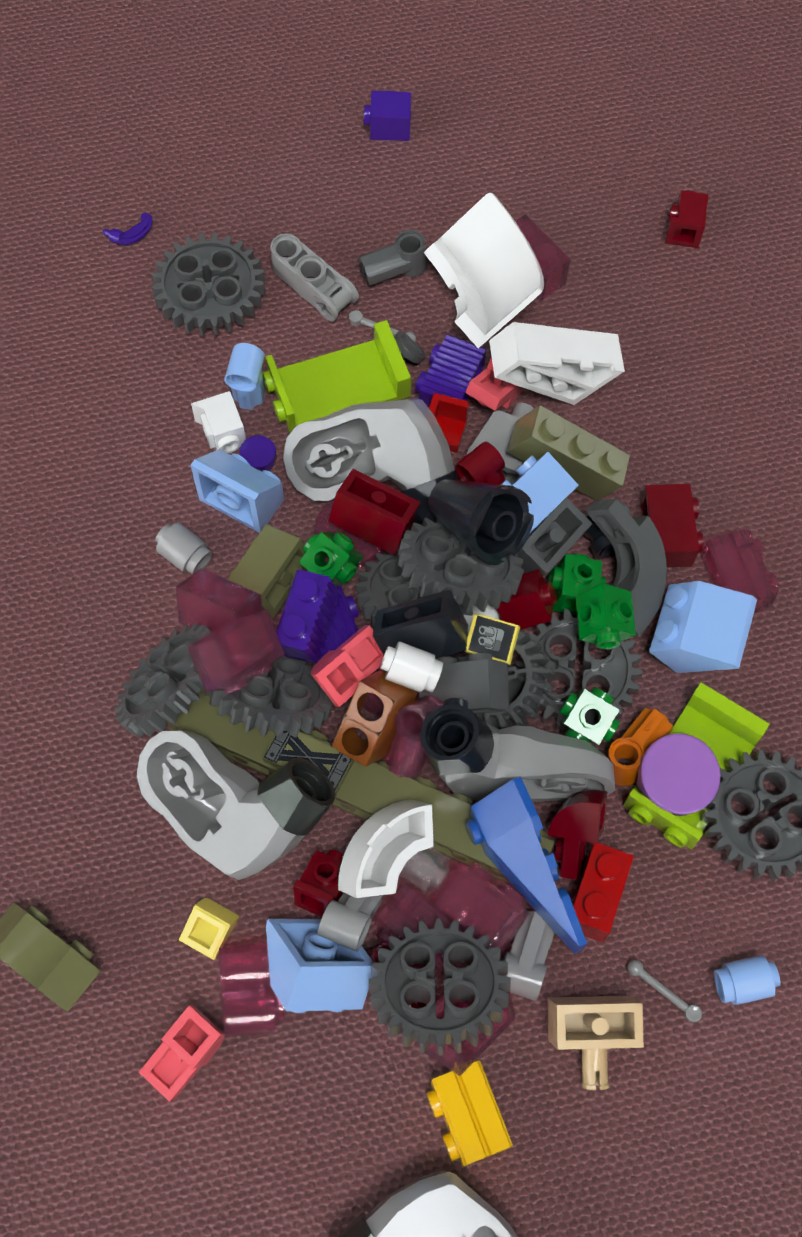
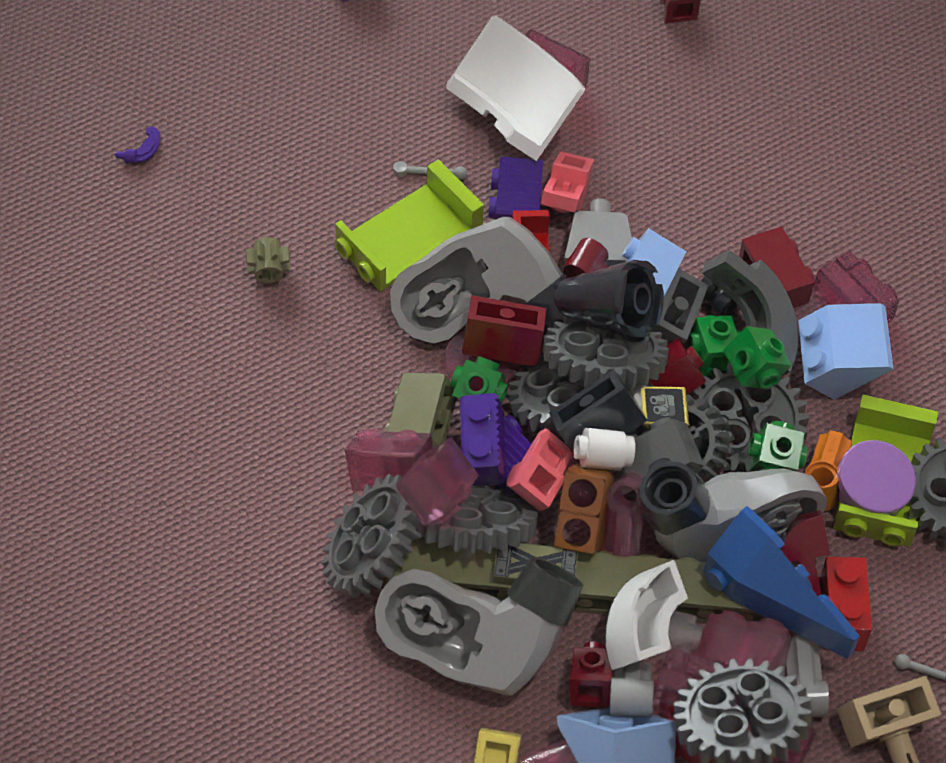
camera: 20 degrees left, 10 degrees down
dark grey gear [152,233,265,336] -> none
light grey brick [155,522,212,576] -> none
white window [191,391,246,453] -> none
light blue slope [191,449,284,533] -> none
light blue piece [224,343,265,410] -> none
dark purple tile [239,435,277,472] -> none
light grey piece [270,233,359,322] -> none
dark grey piece [358,230,428,286] -> none
dark grey piece [394,331,426,363] -> none
white wedge [489,322,625,405] -> none
olive brick [507,405,630,500] -> none
none -> olive gear [246,237,291,283]

